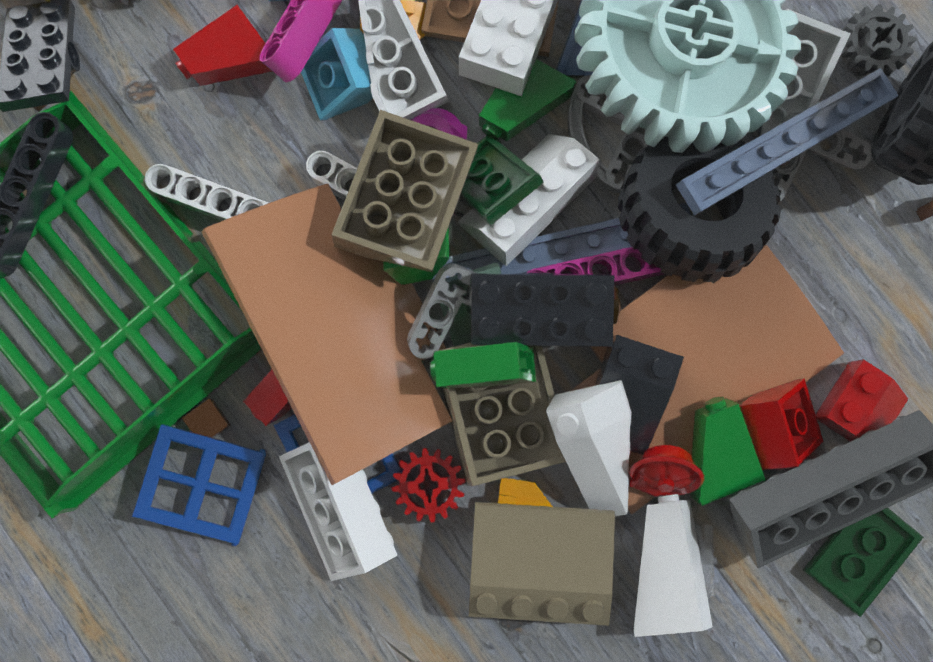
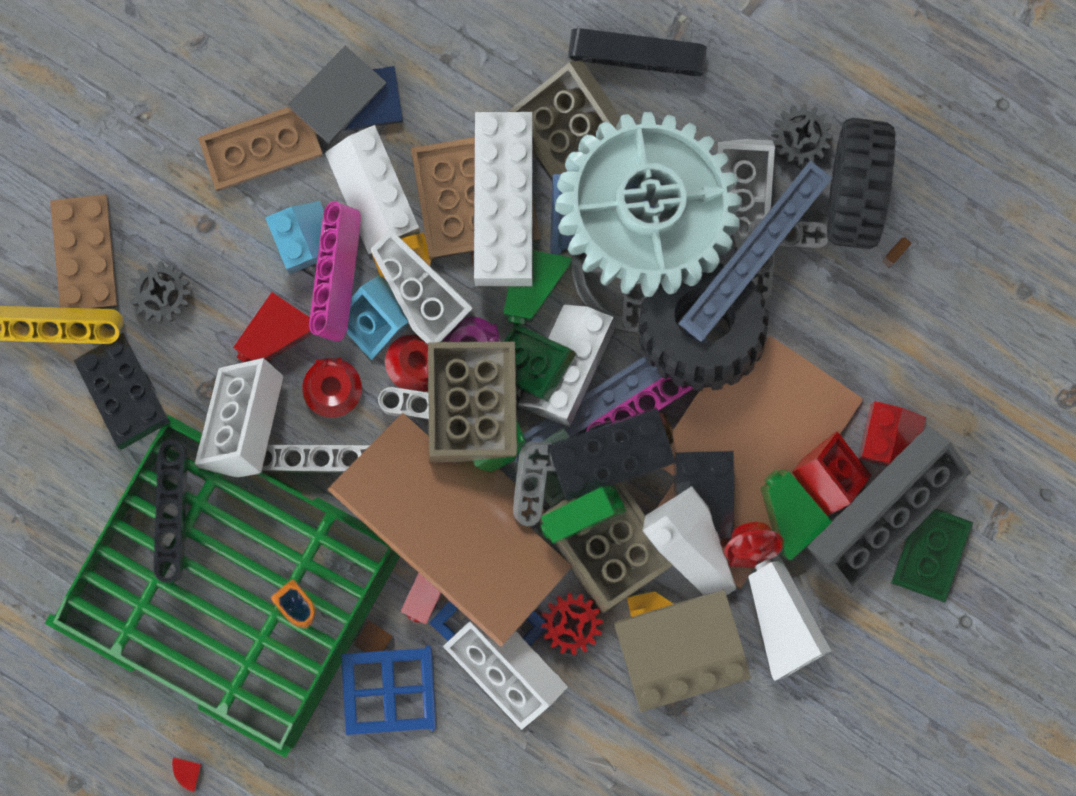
camera: 30 degrees left, 0 degrees up
none -> white slope [195,358,283,477]
none -> rock [271,579,316,628]
none -> red piece [302,357,362,418]
none -> red piece [385,334,428,393]

